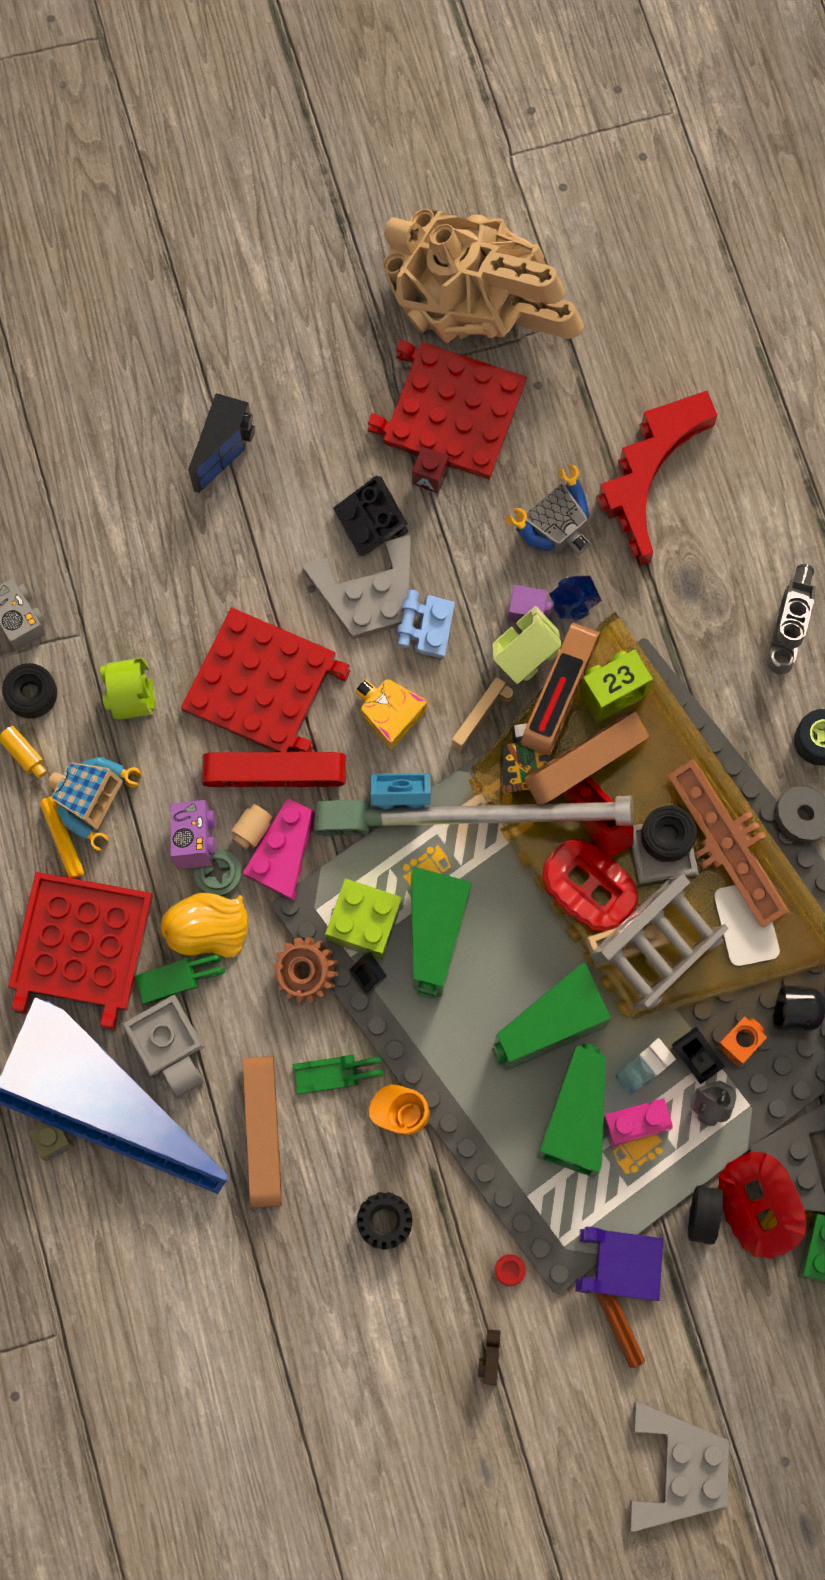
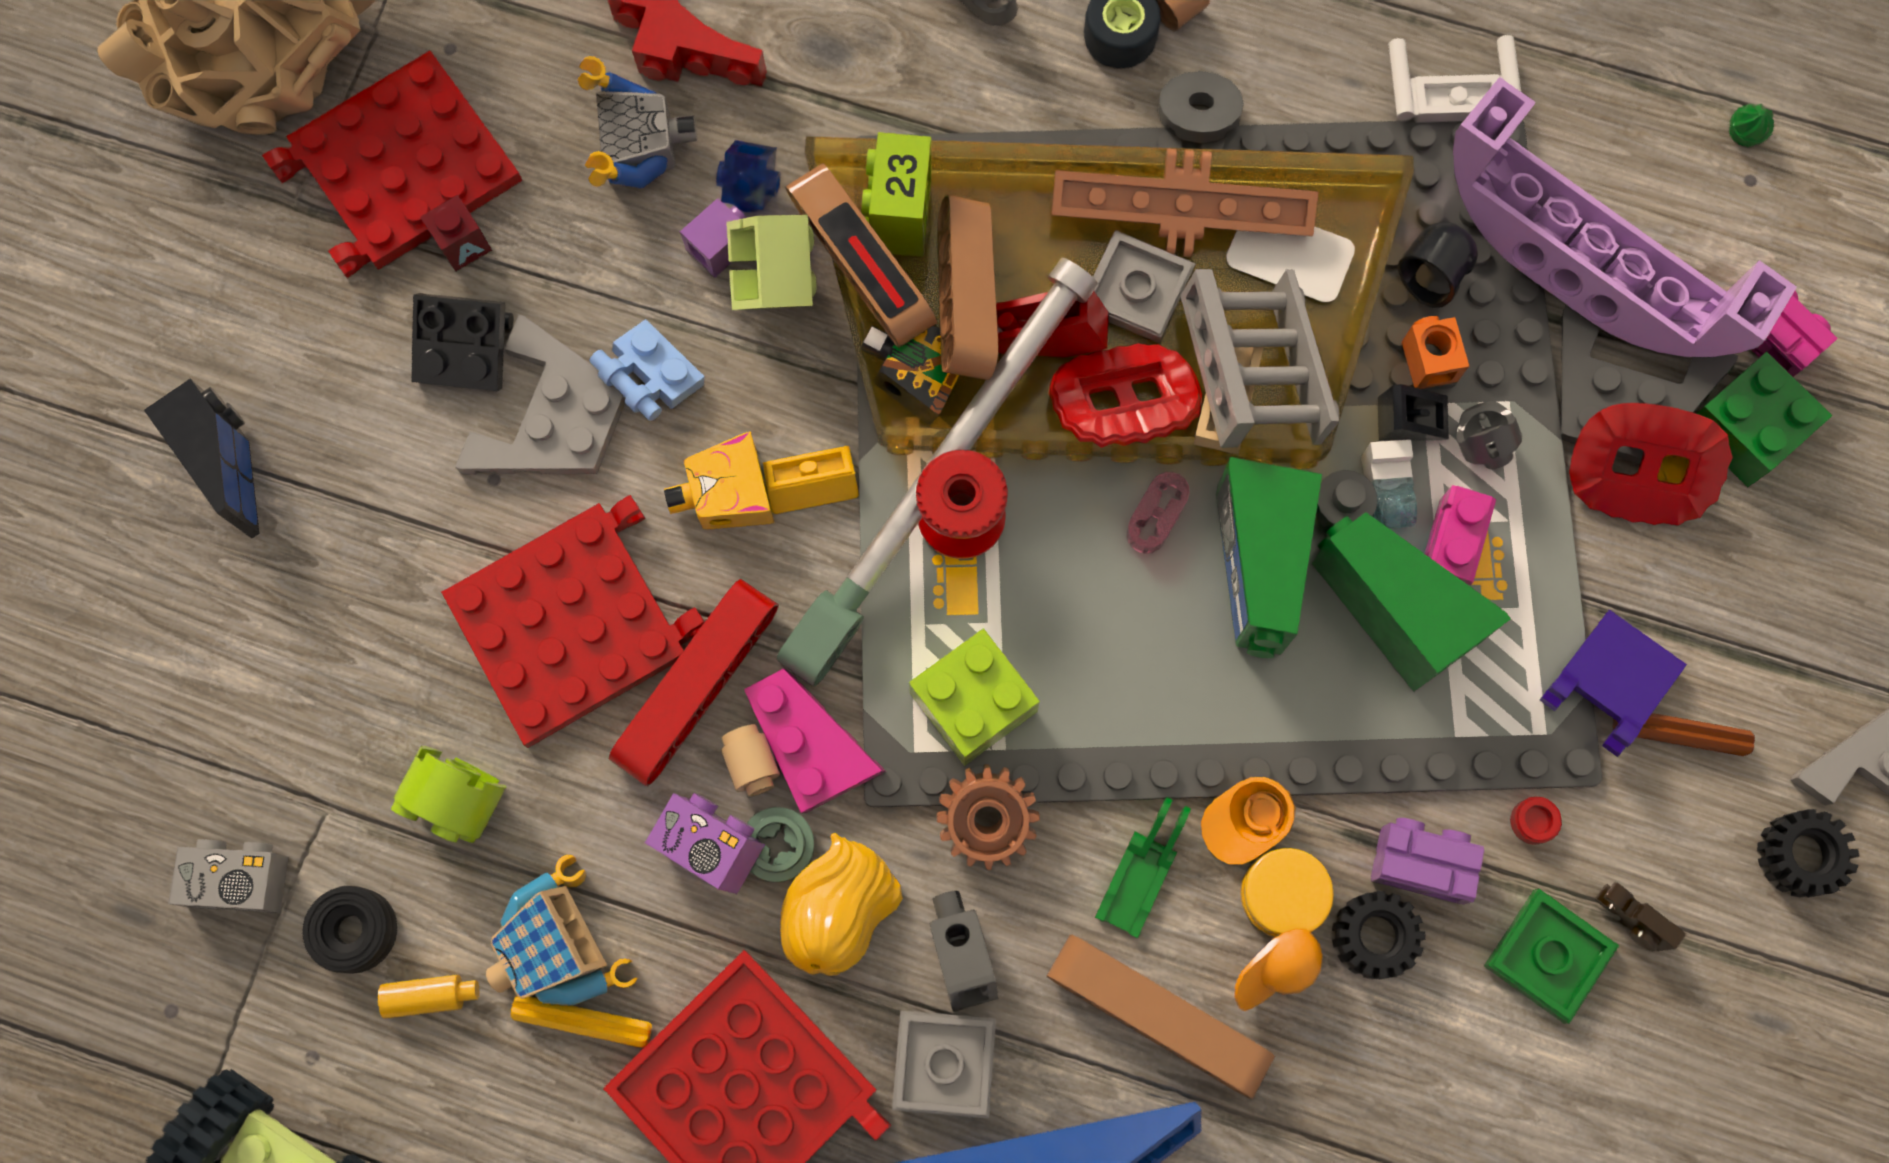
camera: 55 degrees left, 0 degrees up
green arm [135,955,226,1005] -> none
light grey brick [162,1055,204,1098] -> none
black tile [349,952,387,994] -> none
dark azure plate [371,773,431,809] -> none
green slope [411,866,472,999] -> none
tan hinge [452,677,513,753] -> none
black tyre [641,805,697,862] -> none
black tyre [688,1185,723,1244] -> none
none -> yellow slope [763,446,859,514]
none -> red hose [916,450,1008,559]
none -> dark grey torso [929,891,998,1012]
none -> clear pink beam [1126,472,1190,554]
none -> light orange cap [1234,928,1322,1011]
none -> yellow head [1240,848,1334,937]
none -> dark grey piece [1316,470,1378,530]
none -> medium lavender brick [1371,818,1484,905]
none -> green tile [1484,888,1620,1024]
none -> black tyre [1757,809,1859,898]

